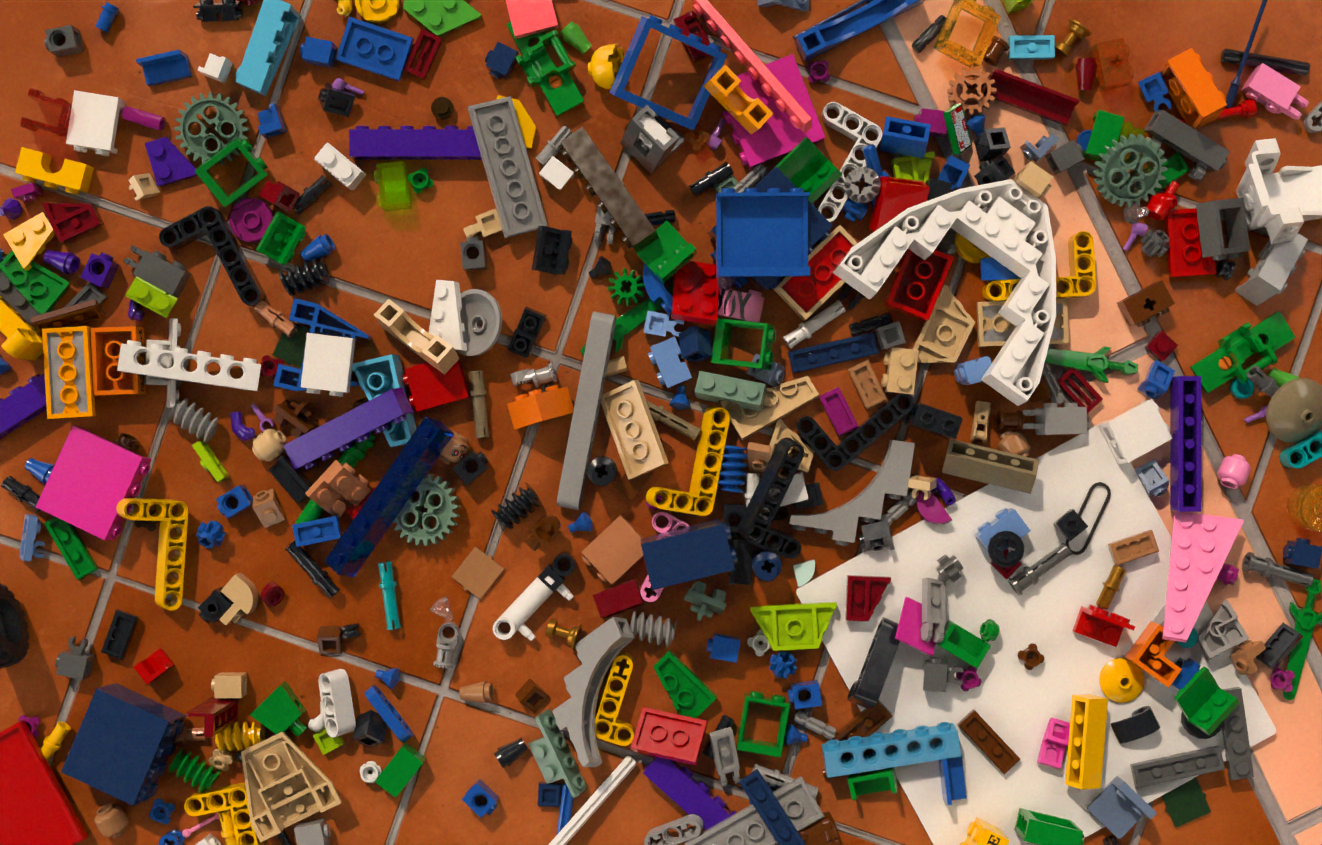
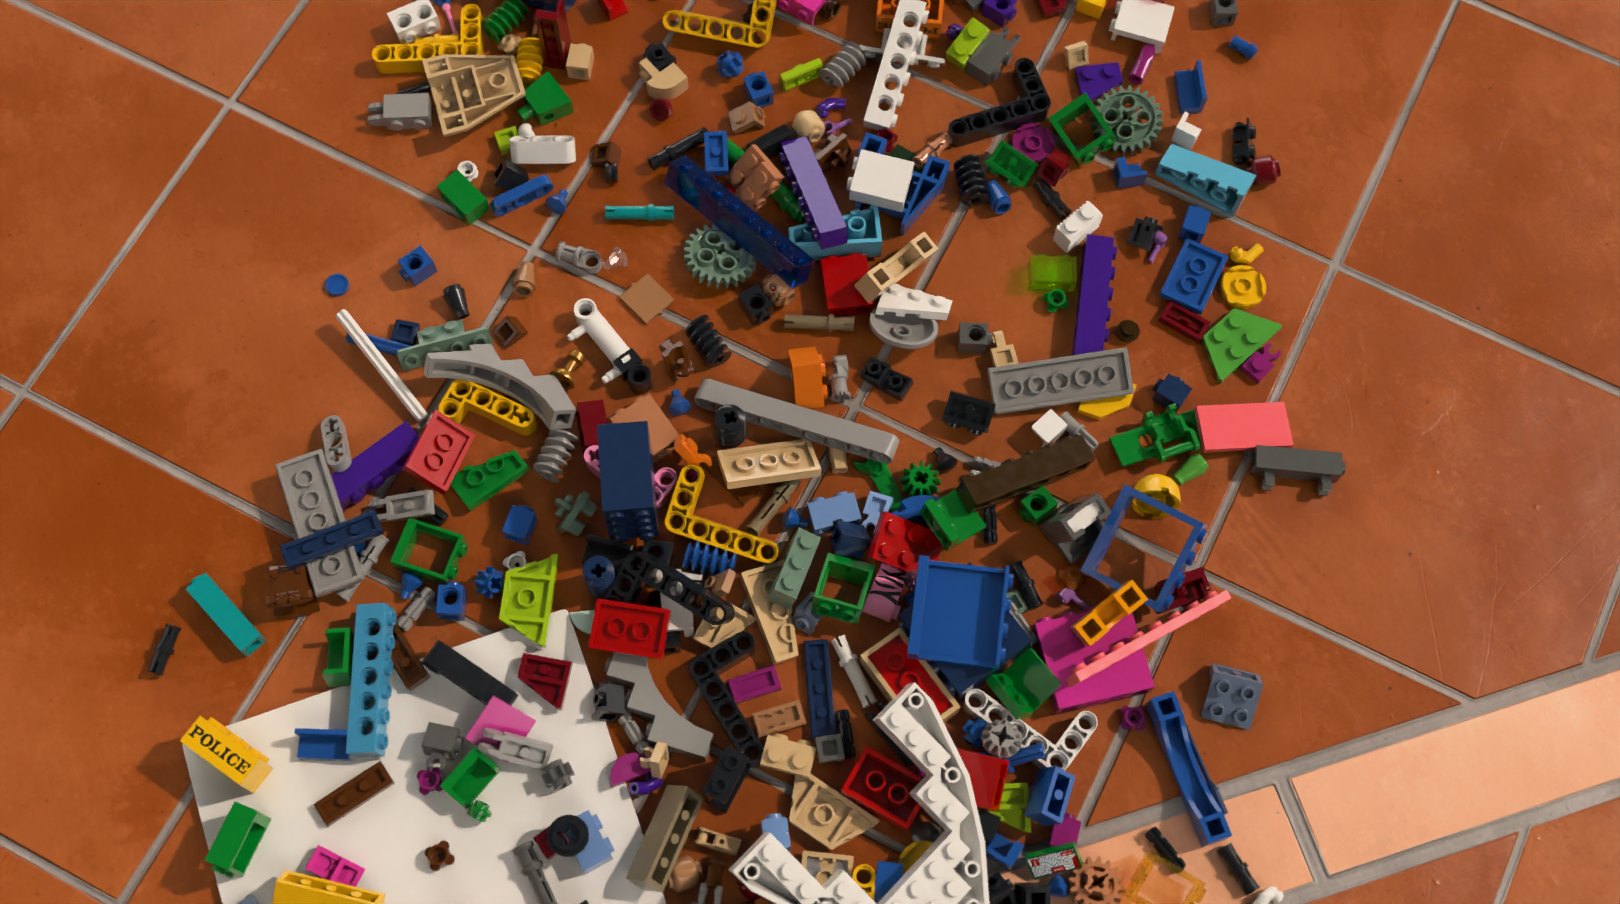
camera: 90 degrees right, 20 degrees down
none -> red plate [588,598,671,660]
none -> orange plate [674,433,712,472]
none -> green brick [1018,485,1058,527]

